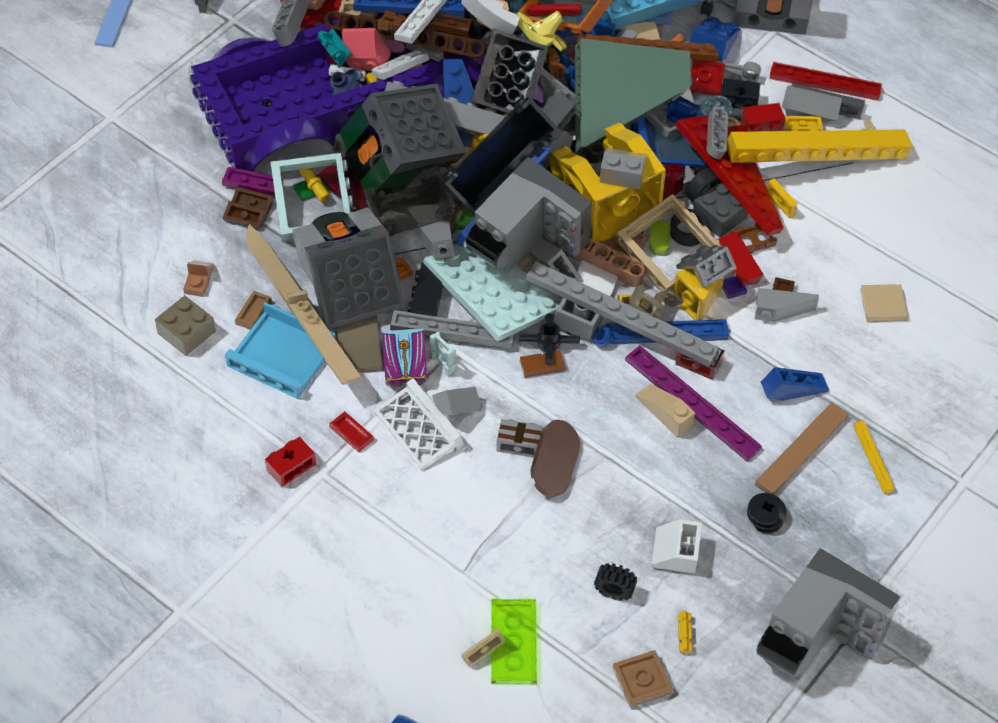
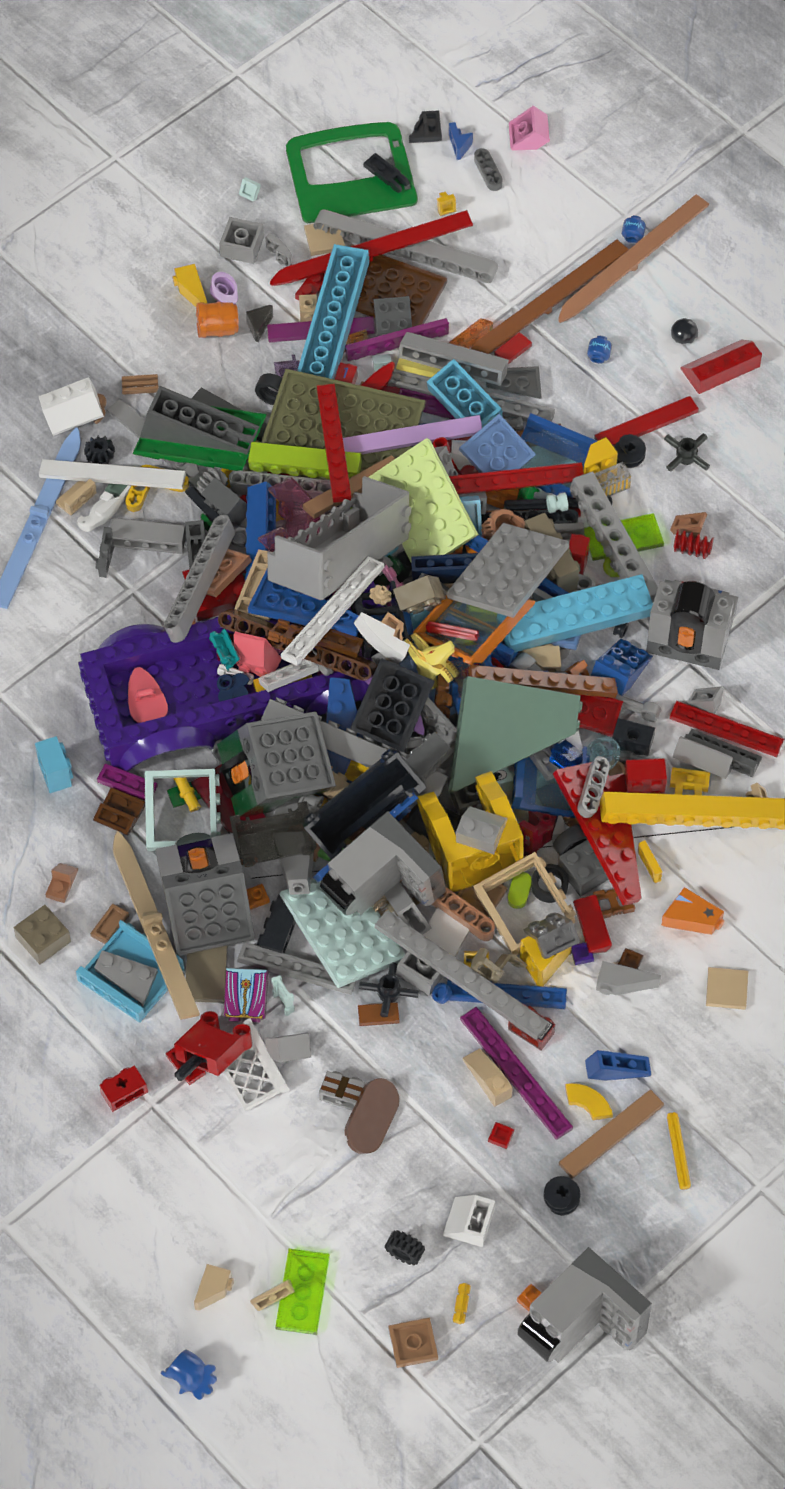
camera: 10 degrees right, 5 degrees up
none -> medium azure brick [35,736,73,793]
none -> light grey wing [94,950,158,1007]
none -> coral shield [128,667,168,723]
none -> red piece [174,1011,253,1081]
none -> tan slope [194,1264,234,1311]
none -> red tile [488,1122,515,1149]
none -> orange tile [517,1284,541,1311]
none -> yellow tile [565,1083,613,1120]
none -> orange slope [661,887,725,935]
none -> light grey slope [687,686,724,714]

